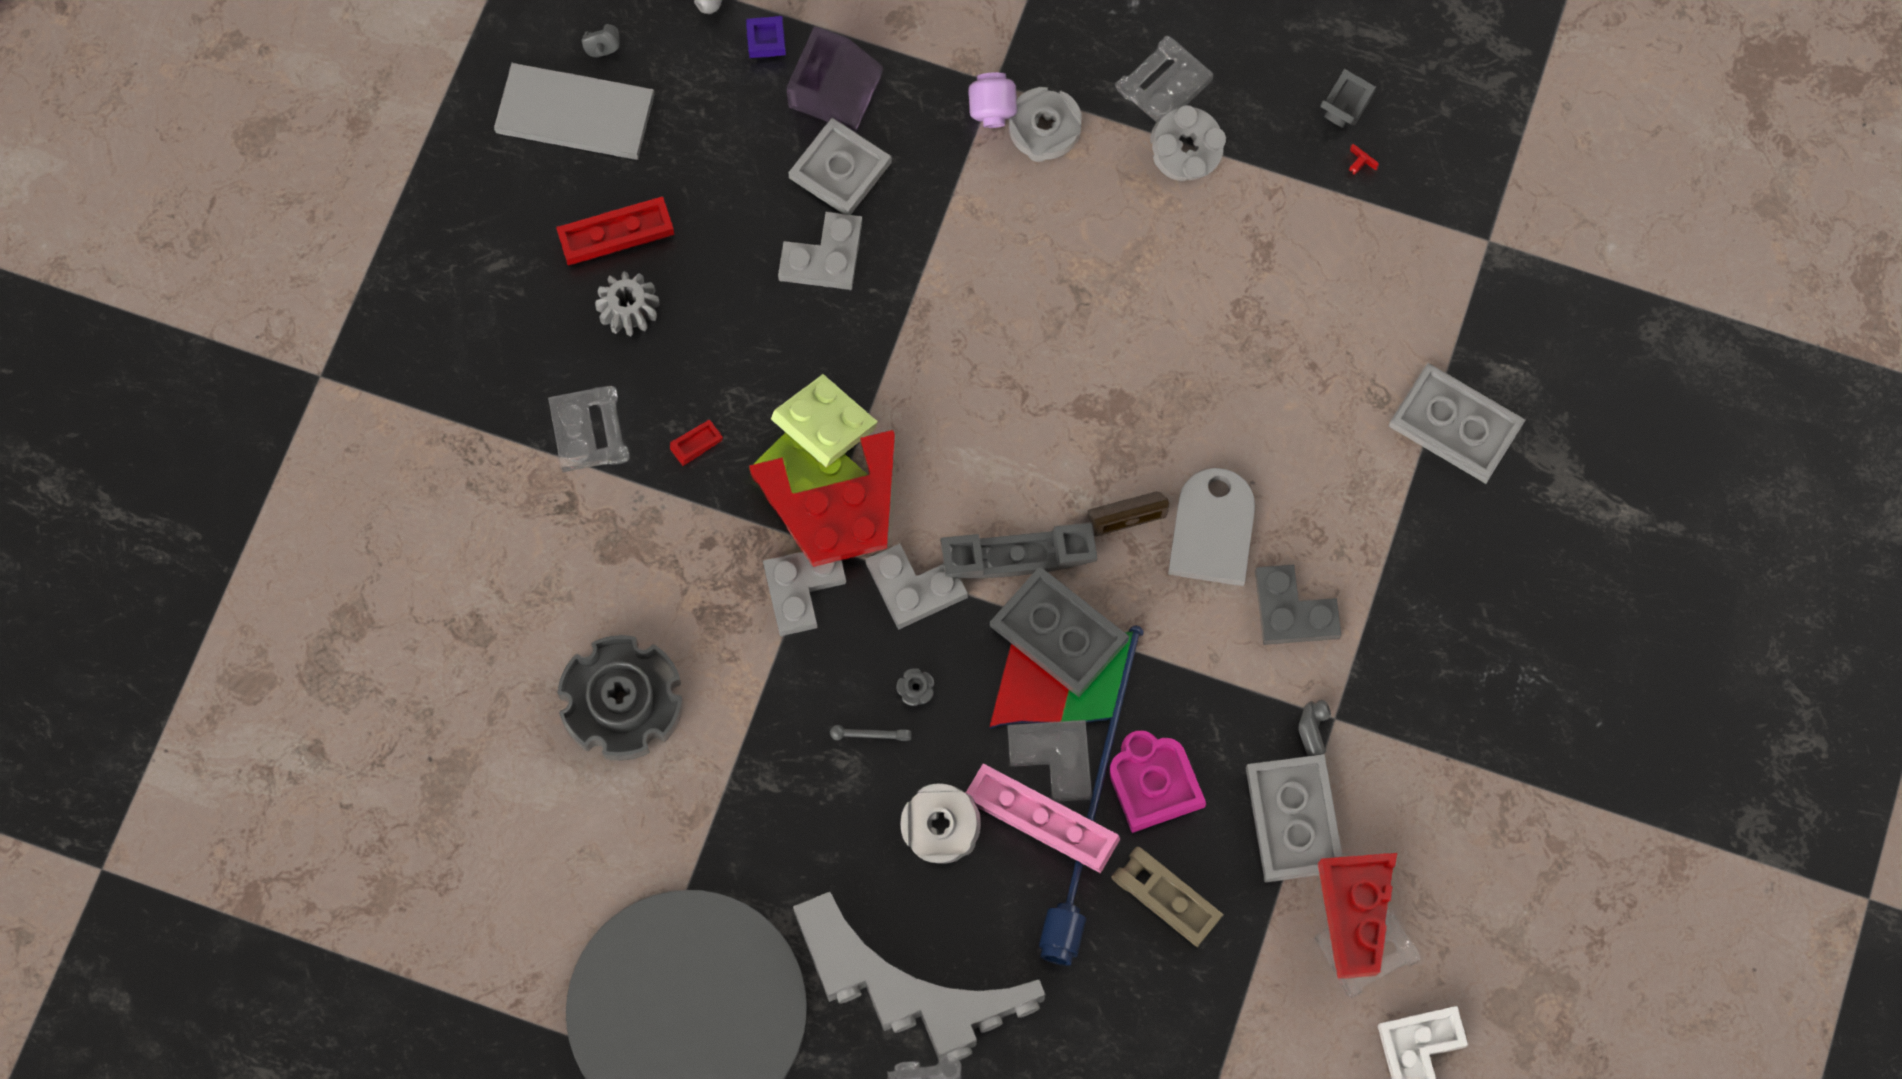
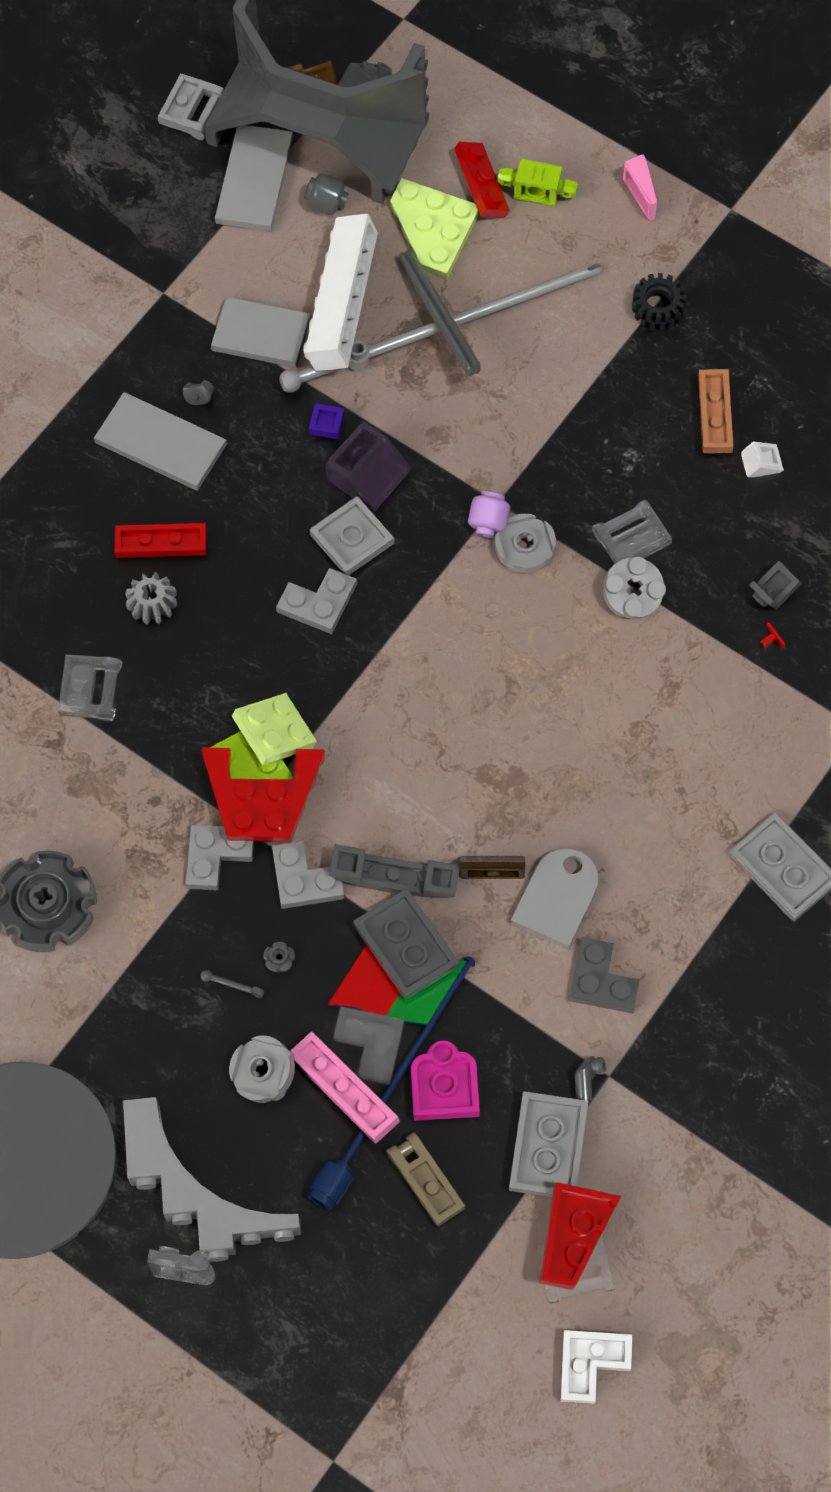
camera: 20 degrees right, 5 degrees down
red piece [670,420,723,466] -> none

